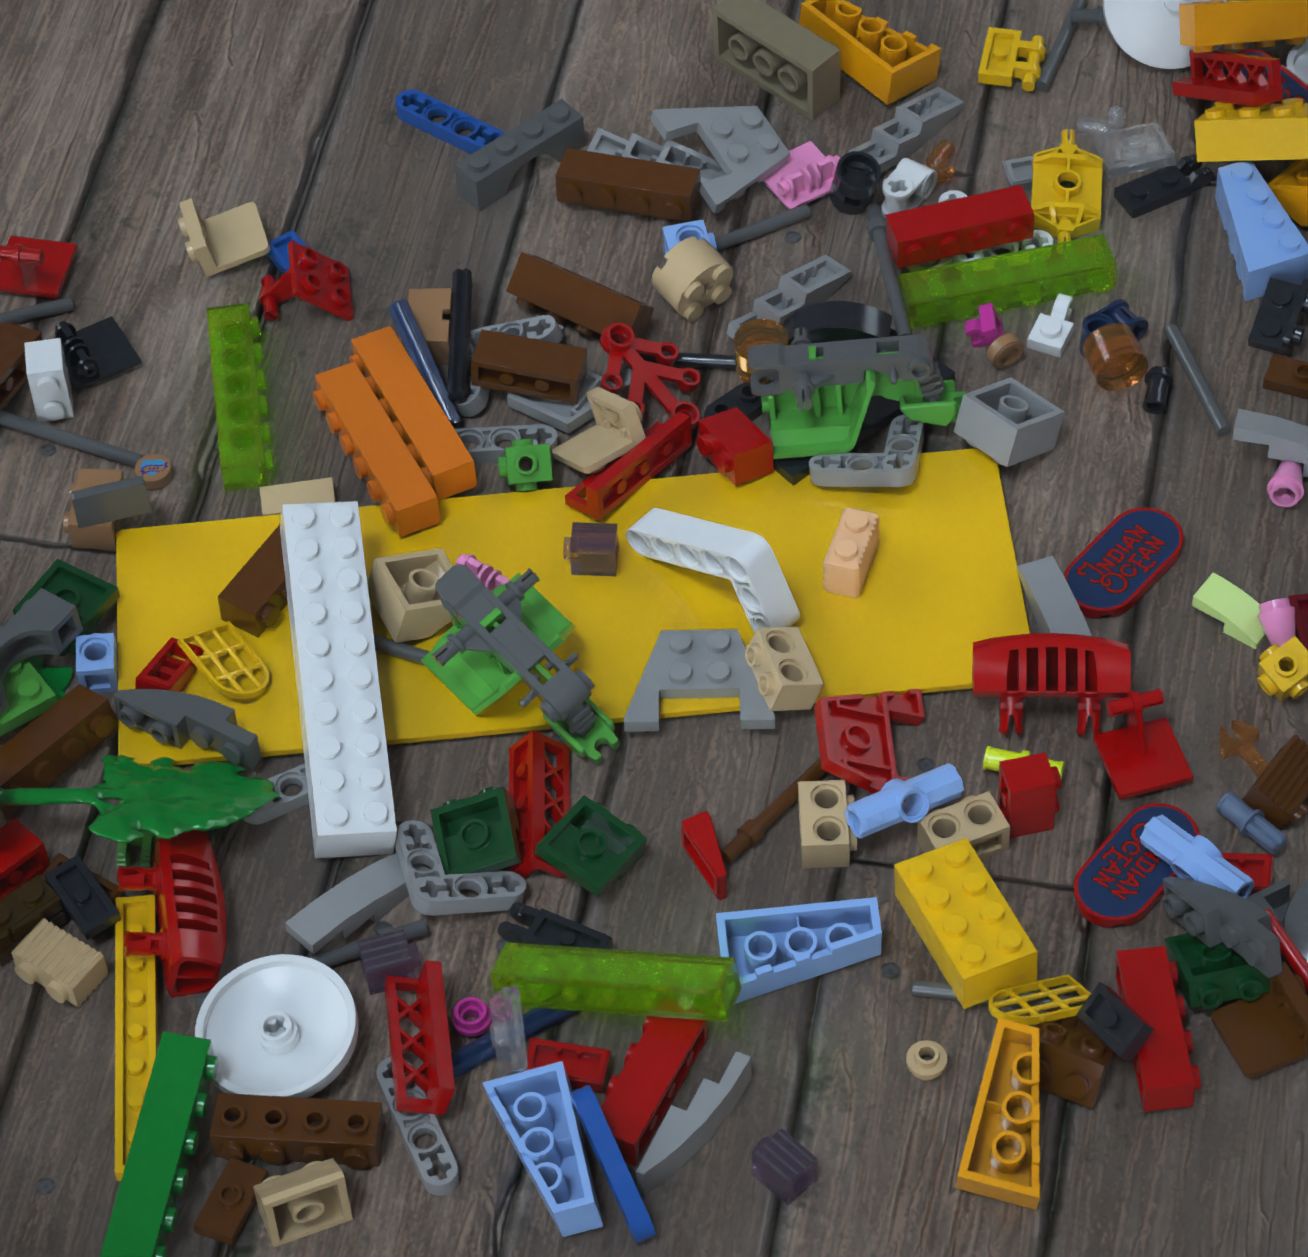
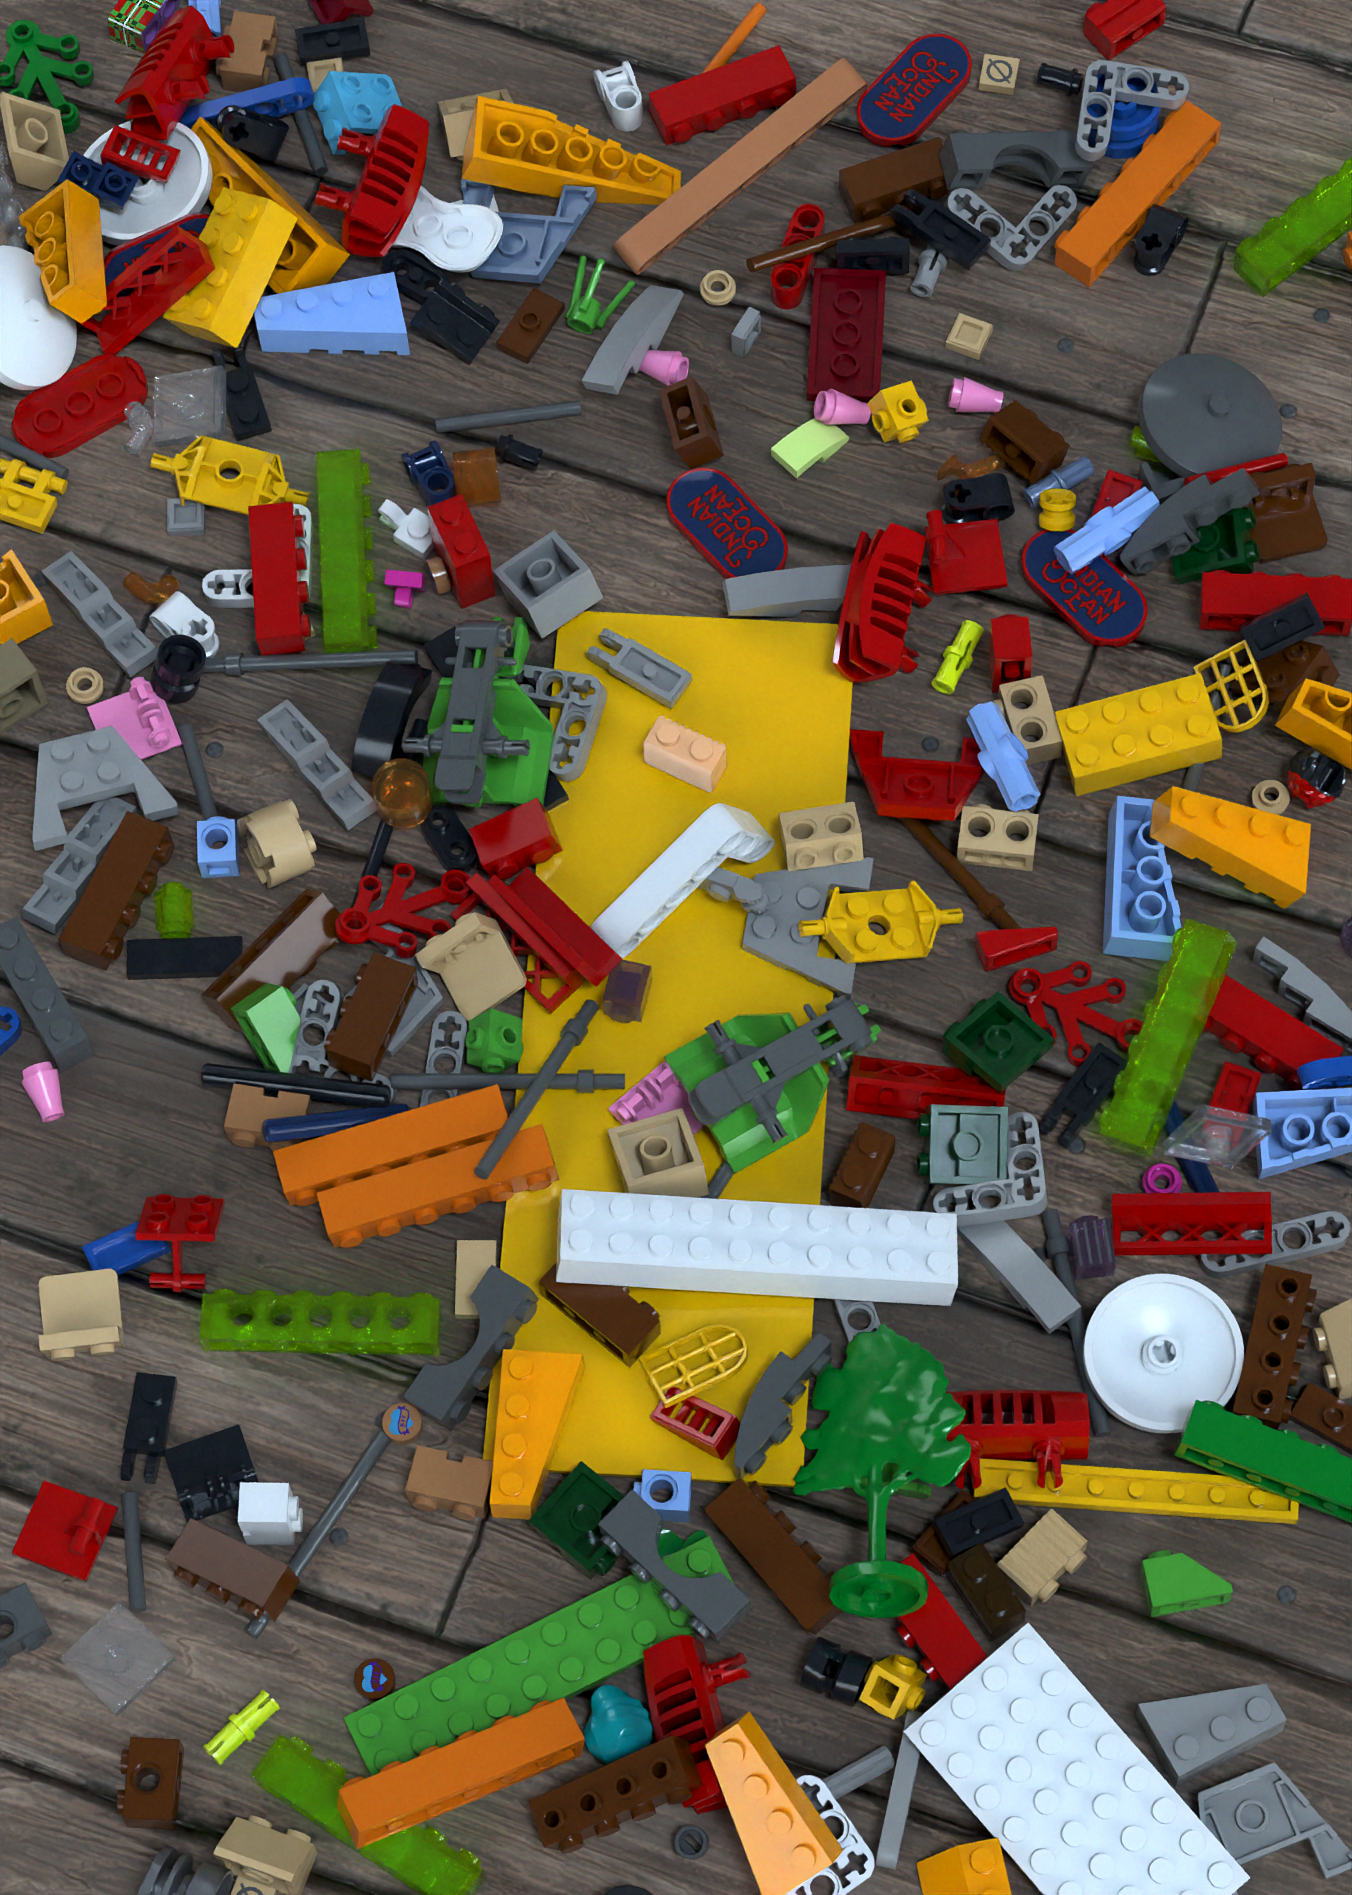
camera: 80 degrees left, 15 degrees up
dark grey panel [70,476,151,528] -> none
none -> red tile [12,354,148,458]
none -> bright pink cone [21,1062,65,1122]
none -> tan plate [66,667,104,704]
none -> black hinge [120,1372,177,1484]
none -> black tile [127,936,243,980]
none -> clear neon green brick [154,882,195,939]
none -> bright green slope [230,983,301,1073]
none -> dark grey bar [391,1070,625,1093]
none -> dark grey arch [403,1265,539,1431]
none -> red brick [427,494,496,609]
none -> dark grey bar [474,999,599,1179]
none -> red fence [487,867,622,987]
none -> light orange wedge [489,1349,585,1520]
none -> light grey hinge [586,628,692,709]
none -> reddish brown brick [659,376,724,469]
none -> light grey hinge [697,867,771,915]
none -> yellow plate [798,881,963,964]
none -> reddish brown brick [829,1122,895,1208]
none -> black piece [941,473,1015,524]
none -> red plant [1009,961,1148,1067]
none -> yellow wheel [1039,488,1076,531]
none -> bright green slope [1140,1550,1233,1618]
none -> light orange wedge [1150,786,1311,909]
none -> black piece [1287,746,1347,809]

